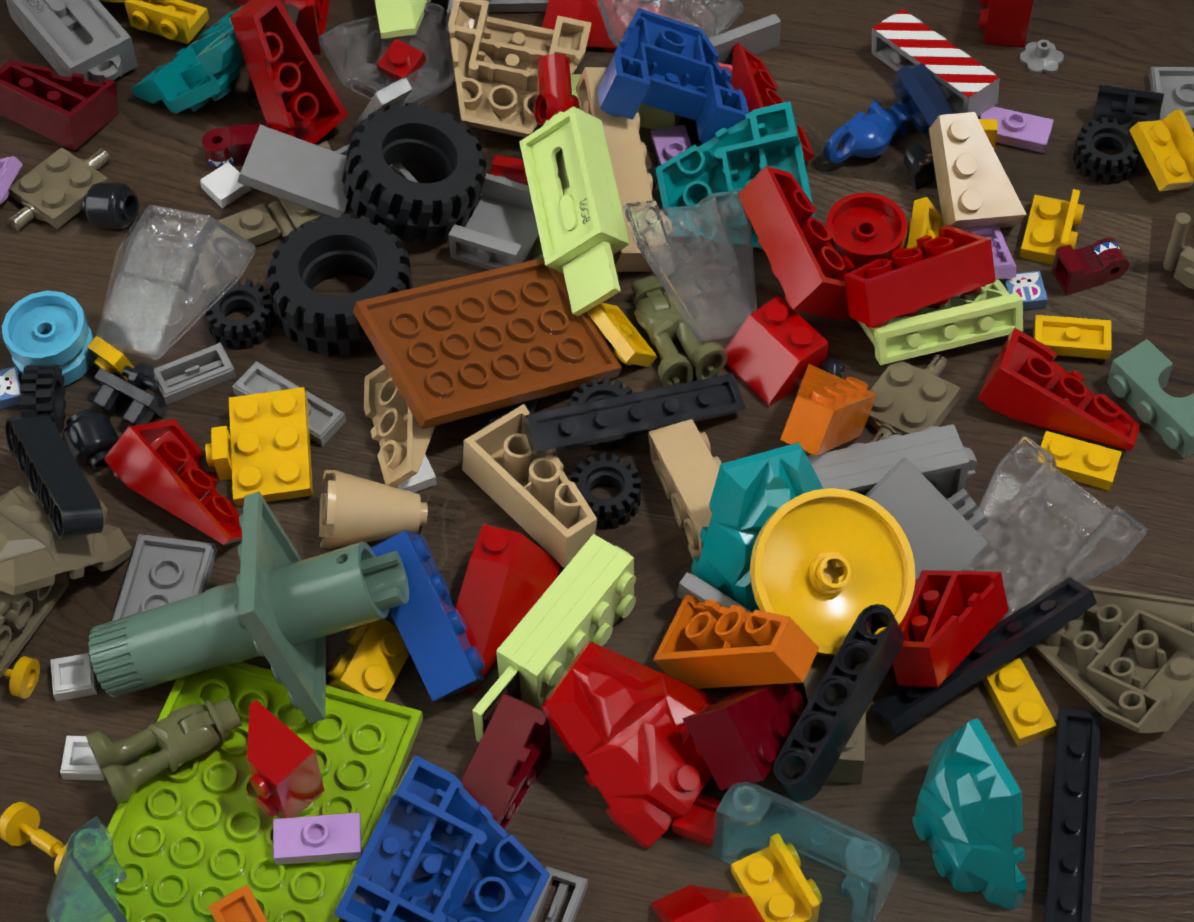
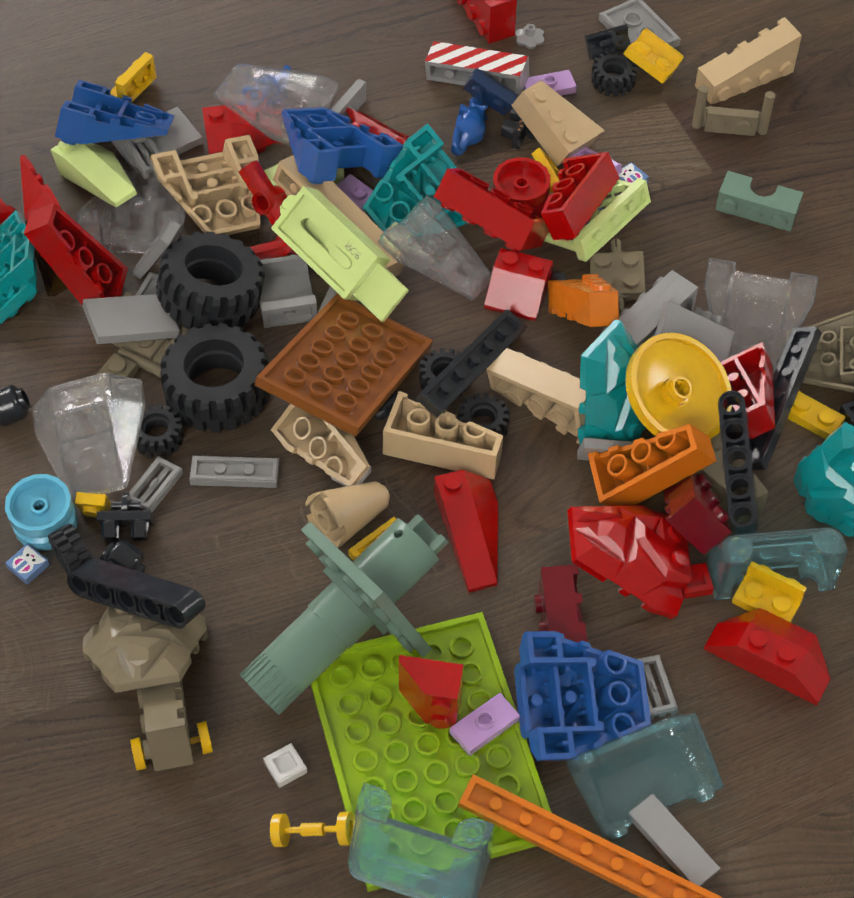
camera: 35 degrees left, 0 degrees up
white tile [50,653,97,702] -> none
olive piece [86,697,242,805] -> none
red wedge [104,419,242,545] -> none
light grey tile [112,534,217,621] -> none
white tile [200,162,251,208] -> none
dark red leg [202,123,267,170] -> none
yellow plate [205,426,232,481] -> none
yellow plate [229,387,313,506] -> none
yellow bracket [328,619,410,701] -> none
blue wedge [371,530,485,702] -> none
red plate [376,38,426,83] -> none
yellowish green piece [472,534,636,742] -> none
yellow plate [587,303,658,367] -> none
olive piece [631,275,728,387] -> none
red wedge [978,328,1141,451] -> none
yellow bracket [1019,189,1085,265] -> none
yellow plate [1033,315,1112,359] -> none
yellow plate [1034,431,1122,491] -> none
dark red leg [1052,238,1130,296] -> none

